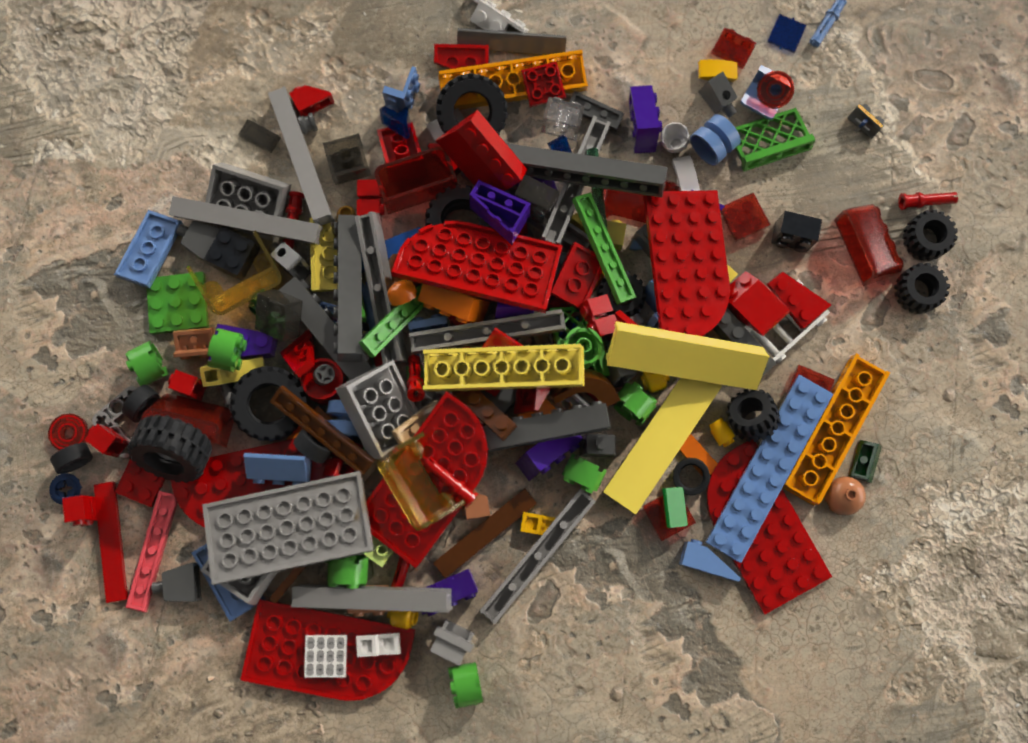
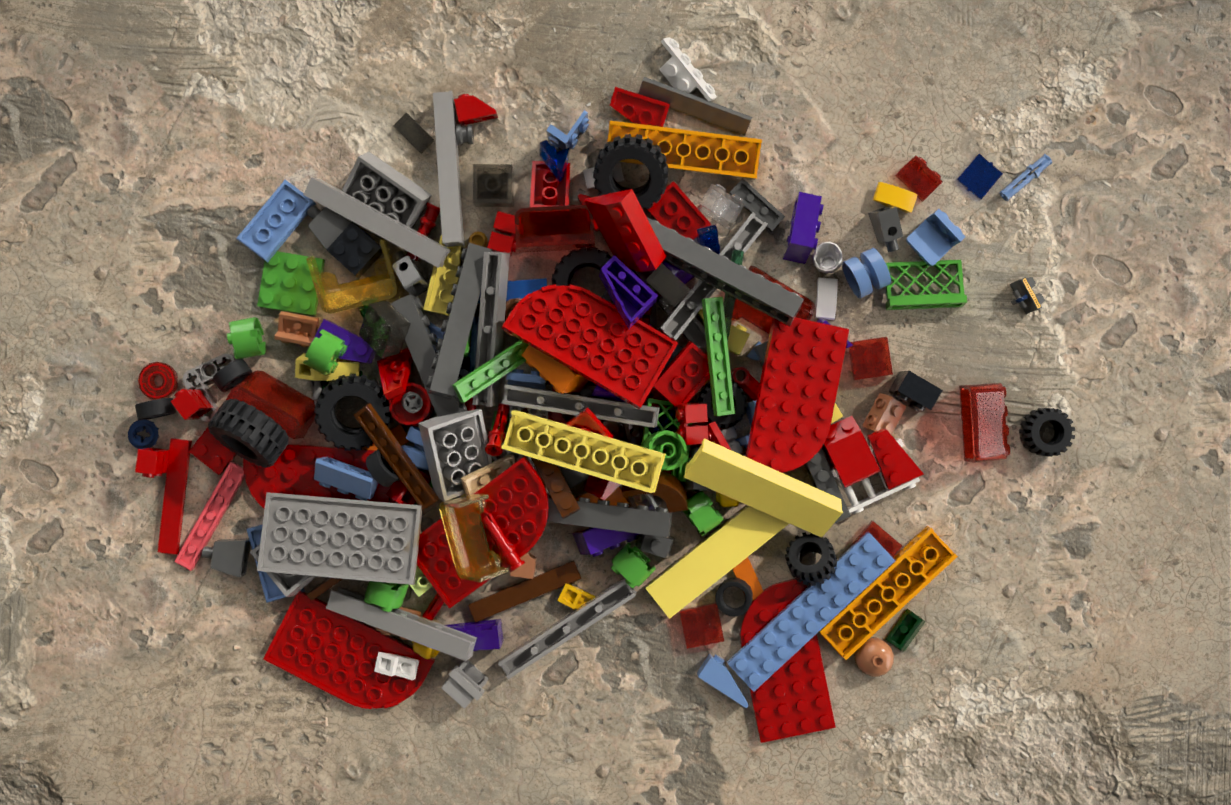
camera: 20 degrees right, 10 degrees up
red piece [168,370,207,401] -> none
tile [304,635,347,677] -> none
orange hair [387,280,417,306] -> none
bright green brick [448,662,483,709] -> none
red tile [521,61,566,108] -> none
slope [662,487,688,528] -> none
yellow brick [709,418,736,447] -> none
clear red tile [757,70,795,109] -> none
black tyre [894,263,950,314] -> none
red pin [898,192,958,210] -> none
none -> red plate [644,181,711,240]
none -> red piece [731,367,760,401]
none -> nougat bracket [863,393,907,435]

